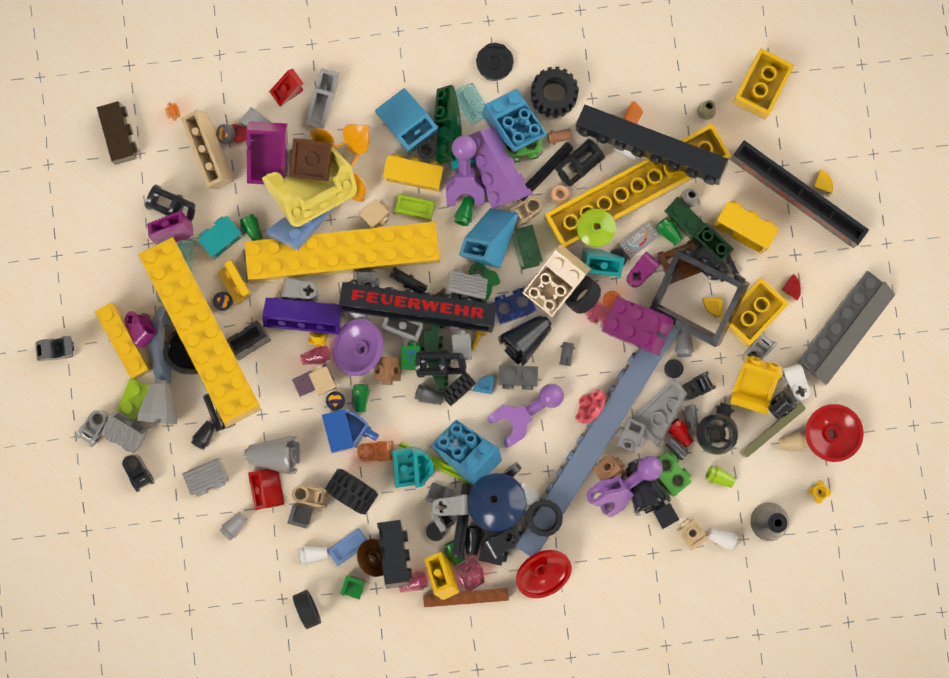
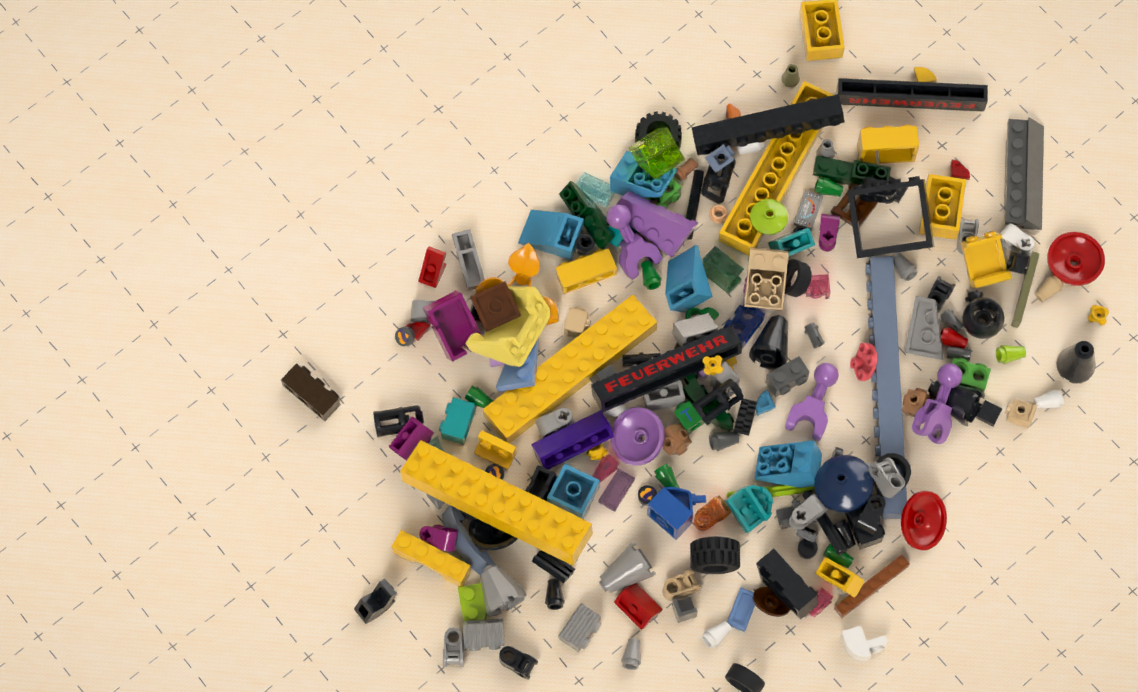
camera: 30 degrees left, 15 degrees down
clear orange plate [165,102,181,121] -> none
tan brick [181,110,234,189] -> none
tan brick [309,365,337,396] -> none
green panel [340,575,366,600] -> none
lime tile [394,193,436,221] -> none
clear pink brick [456,557,485,592] -> none
black tile [476,43,514,81] -> none
tan piece [508,197,542,229] -> none
magenta piece [602,296,674,356] -> none
clear orange plate [603,291,621,310] -> none
light grey brick [616,418,646,453] -> none
black tile [664,359,684,379] -> none
yellow tile [702,298,722,317] -> none
none -> dark azure brick [547,464,600,519]
none -> clear neon green slope [629,127,685,179]
none -> yellow plate [703,355,723,375]
none -> sand blue brick [705,144,735,173]
none -> white brick [840,626,888,661]
none -> light grey piece [869,458,905,498]

